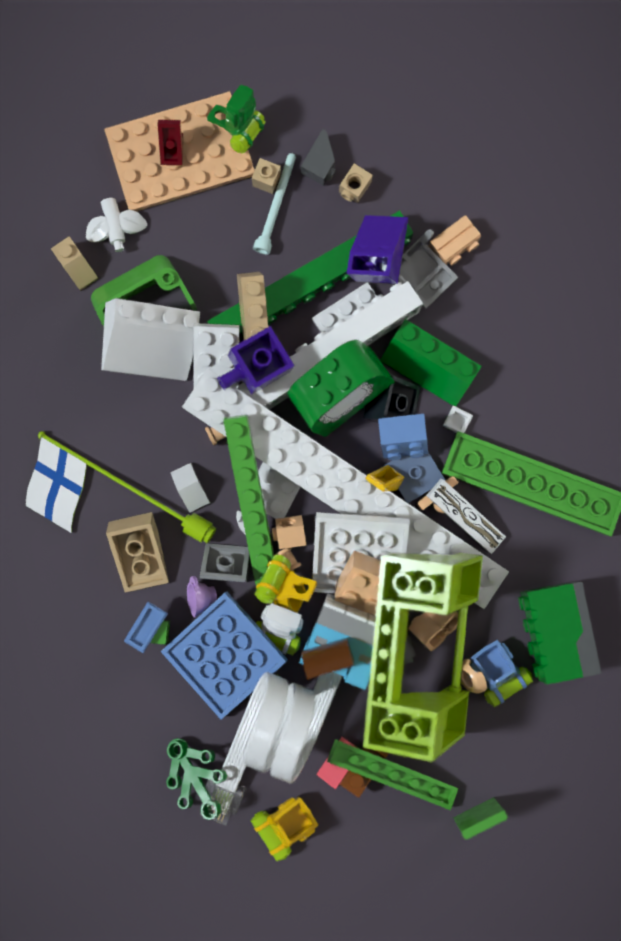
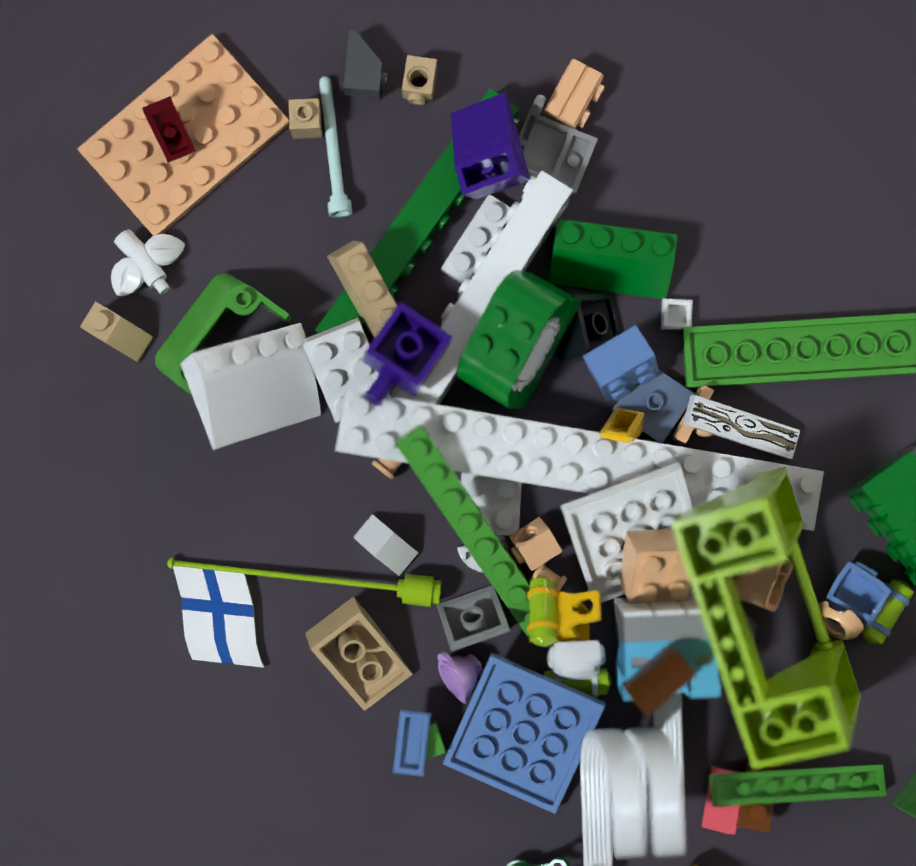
camera: 25 degrees left, 0 degrees up
green piece [207,85,266,154] -> none

